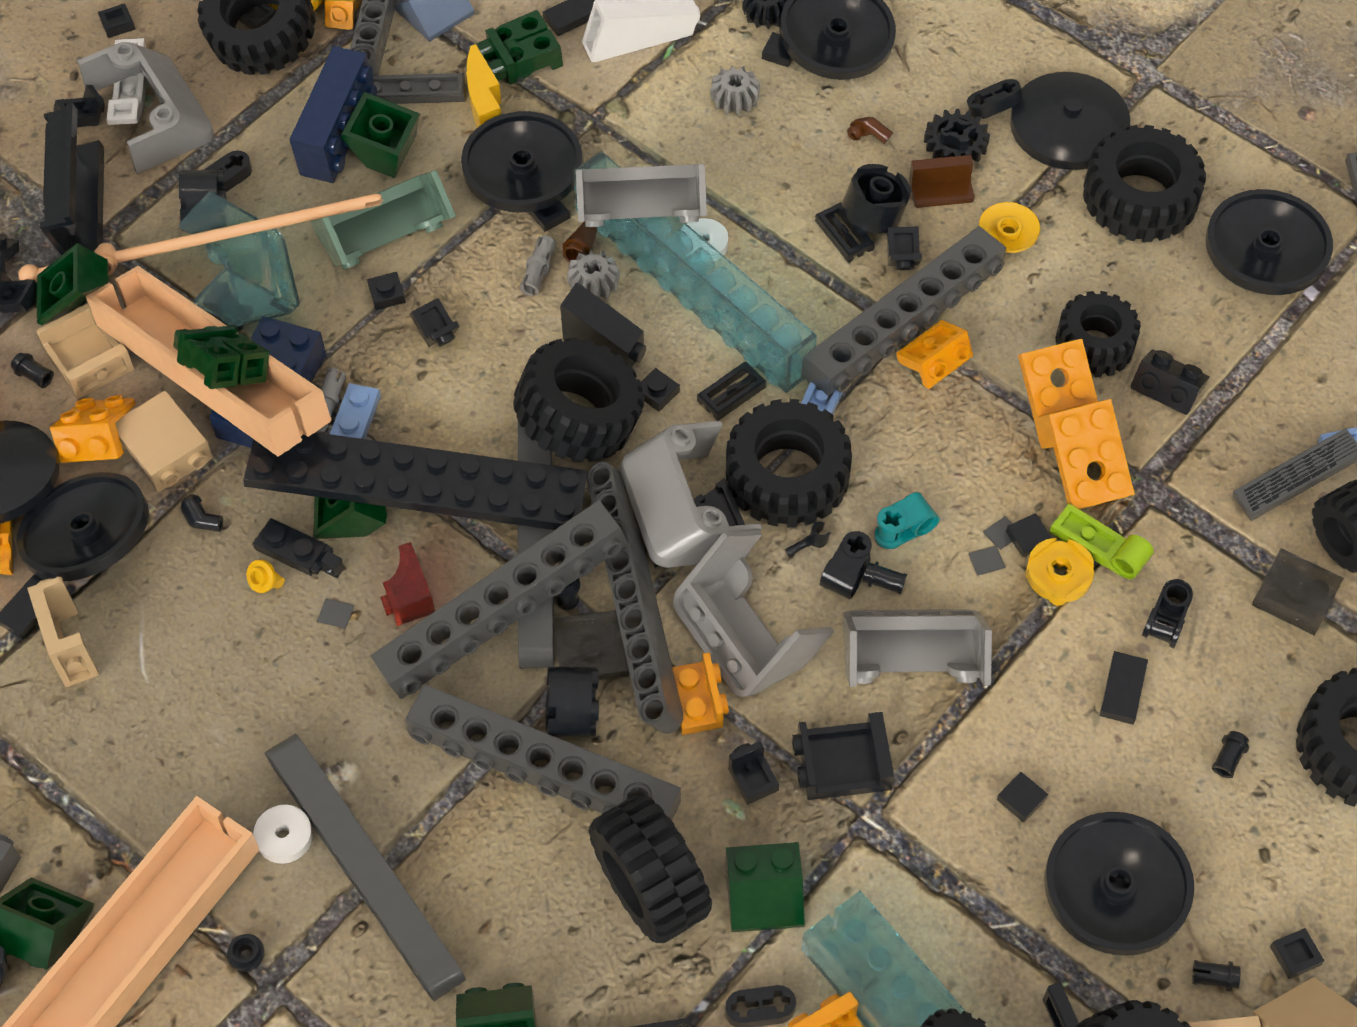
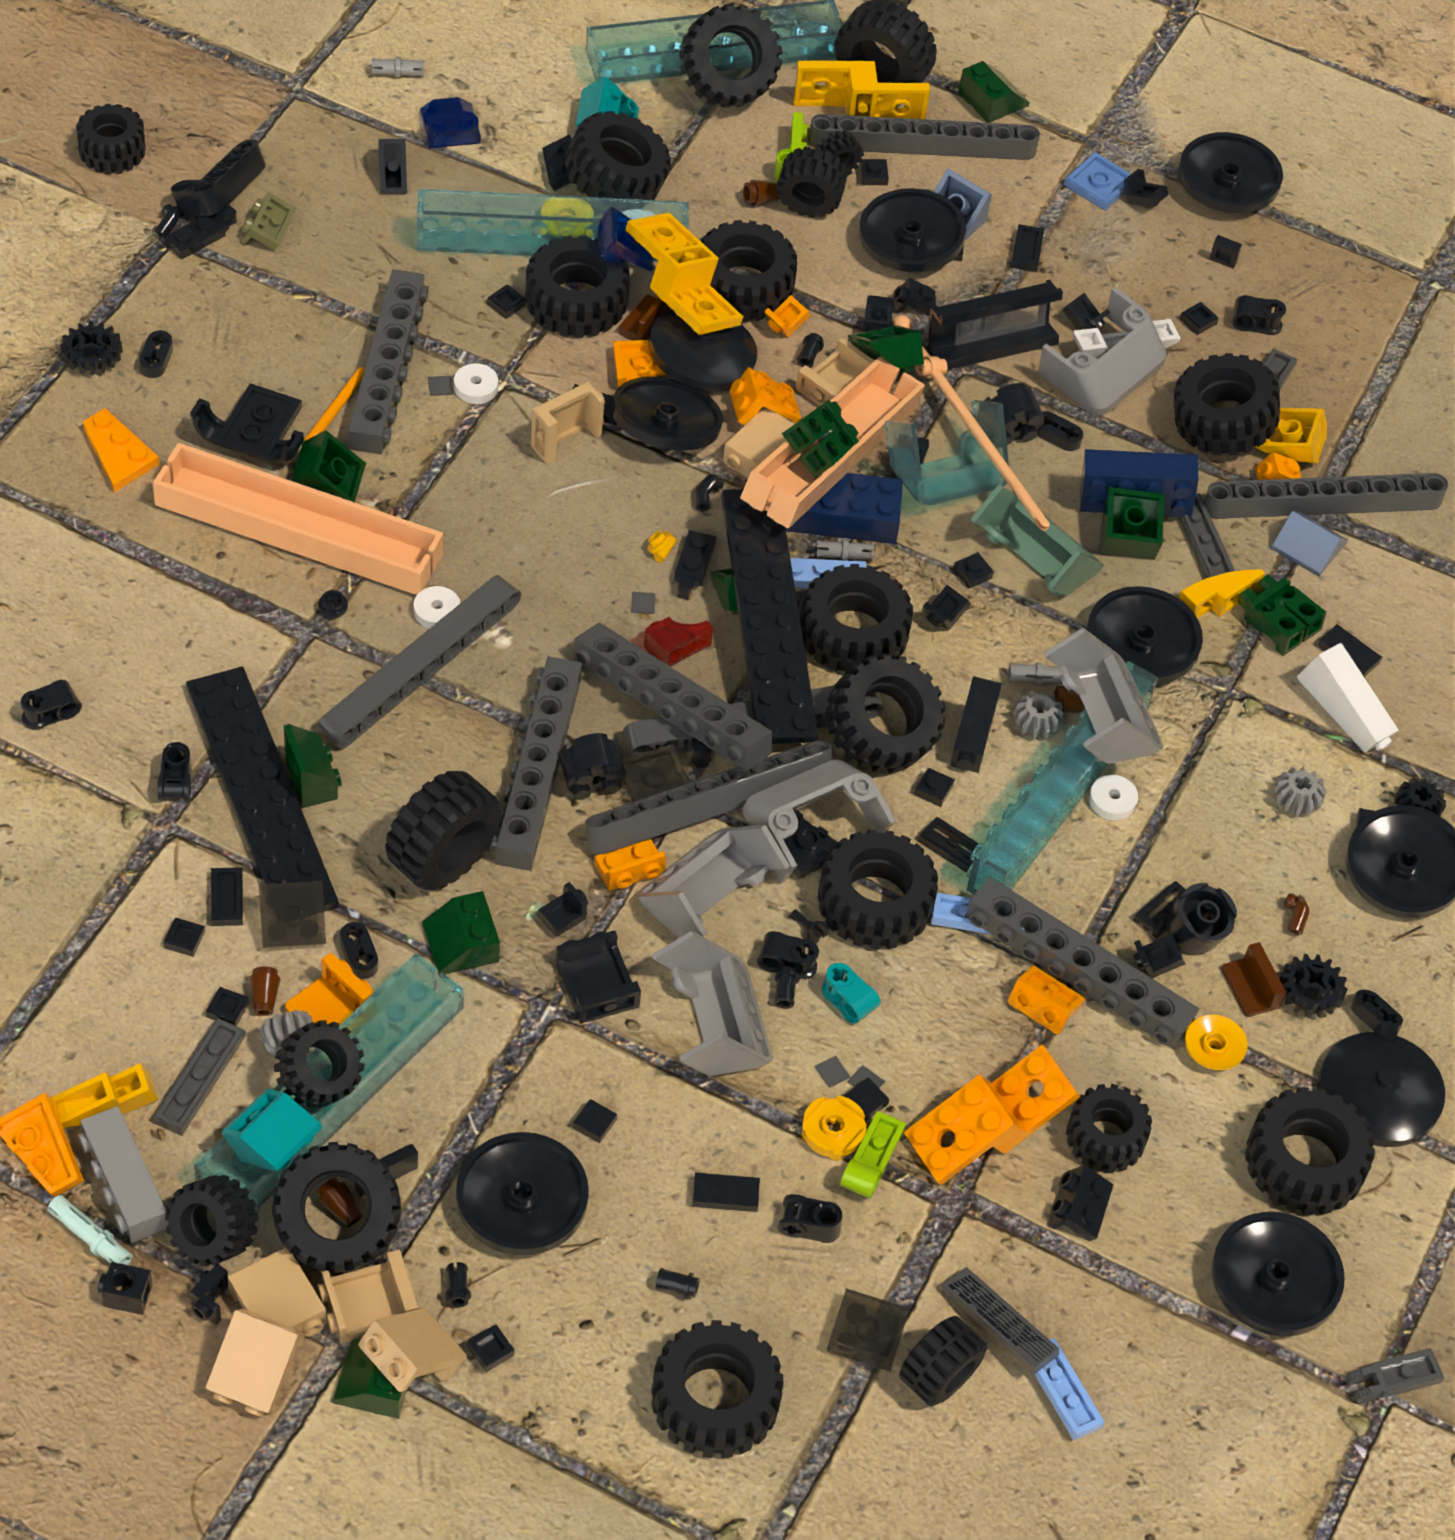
camera: 70 degrees right, 5 degrees down
none -> black tyre [800,564,913,674]

